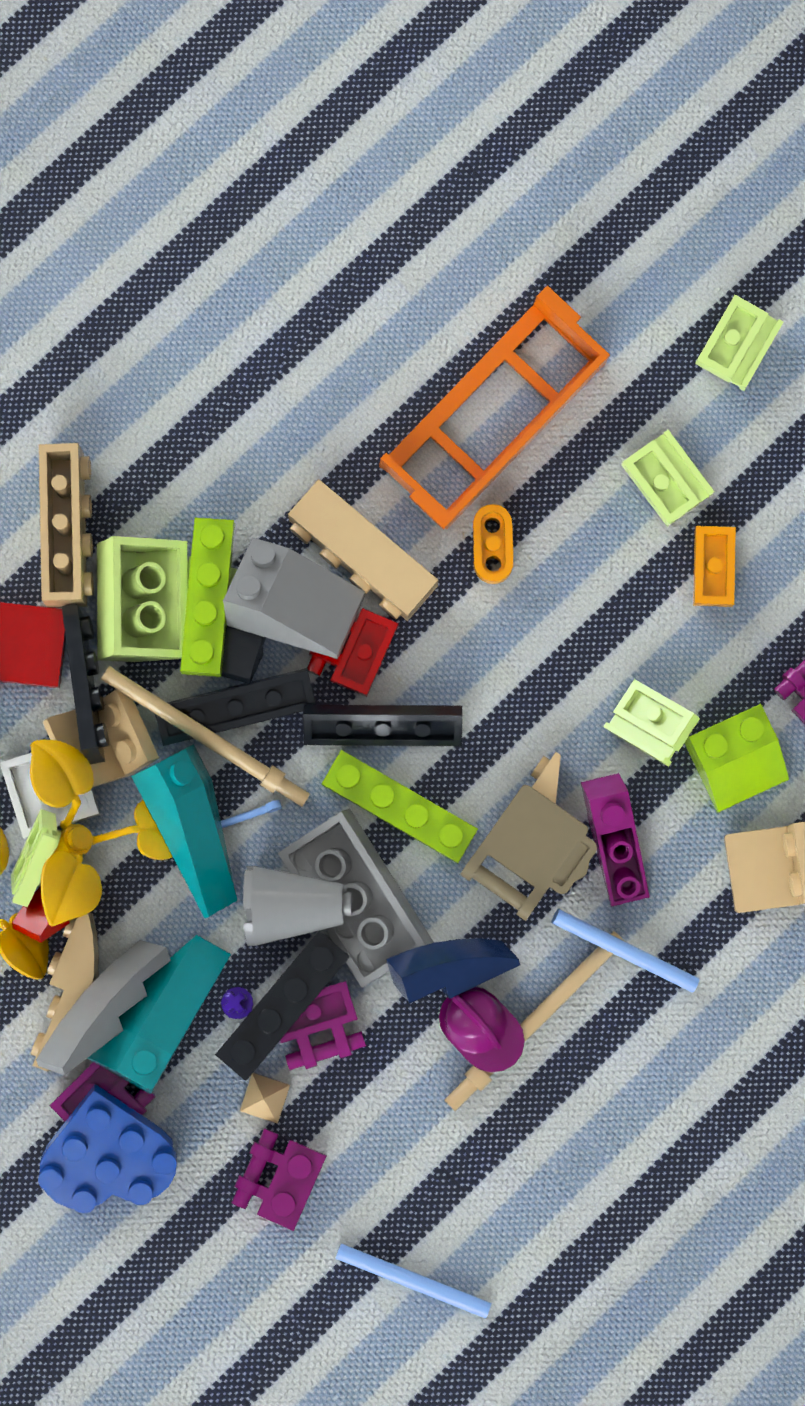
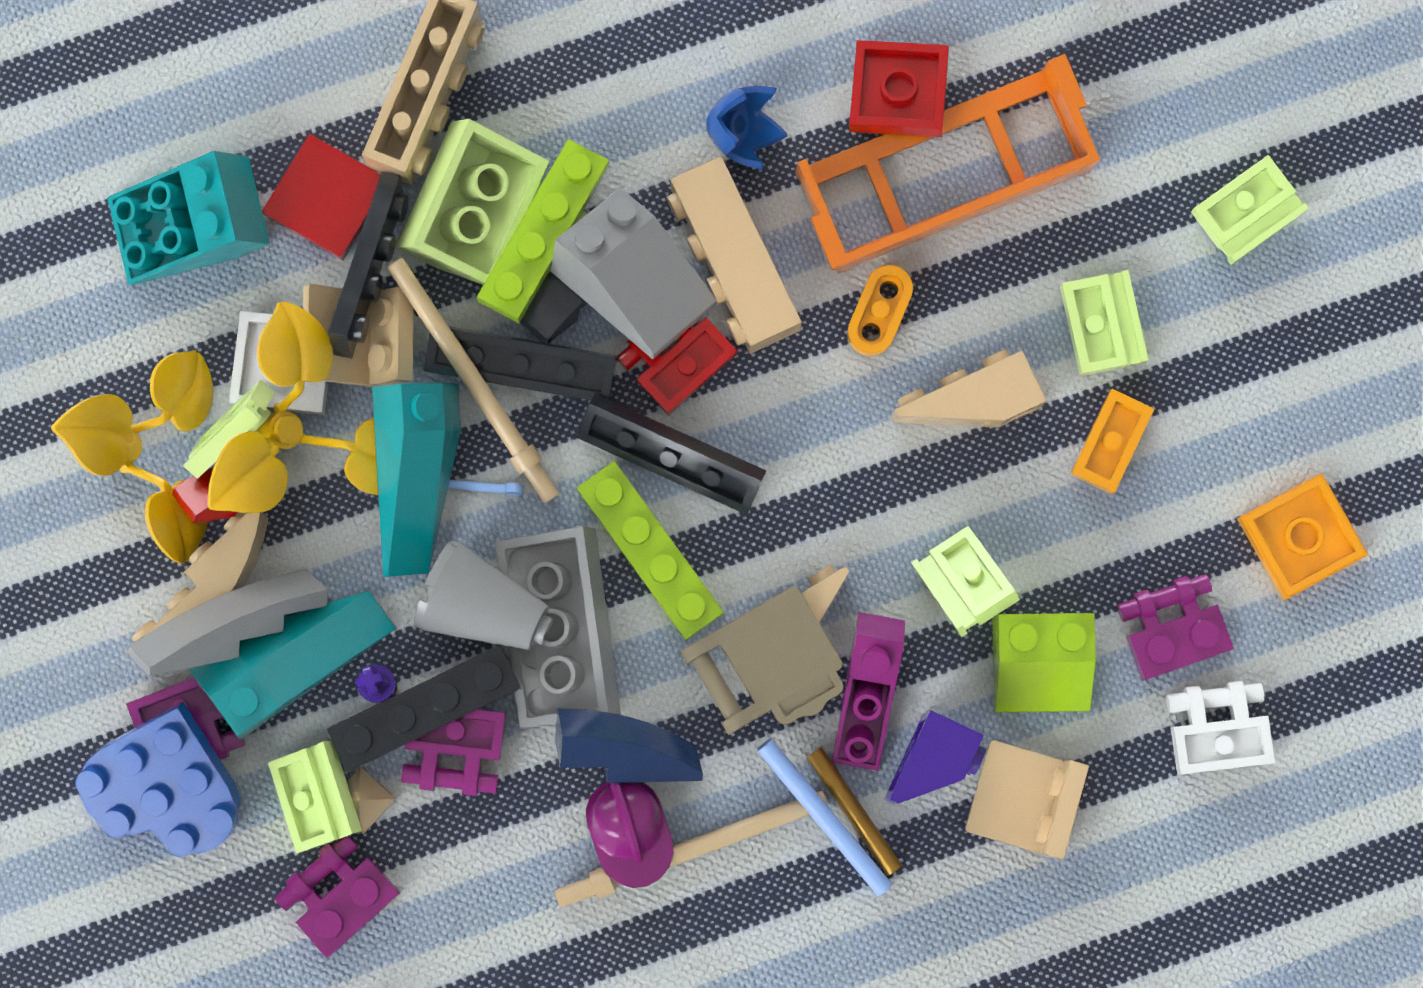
camera: 25 degrees right, 0 degrees up
none -> yellowish green plate [268,740,362,853]
none -> blue piece [707,85,788,169]
none -> pearl gold bar [806,747,903,876]
none -> red plate [849,40,949,137]
none -> dark purple slope [883,710,987,804]
none -> tan slope [891,349,1047,428]

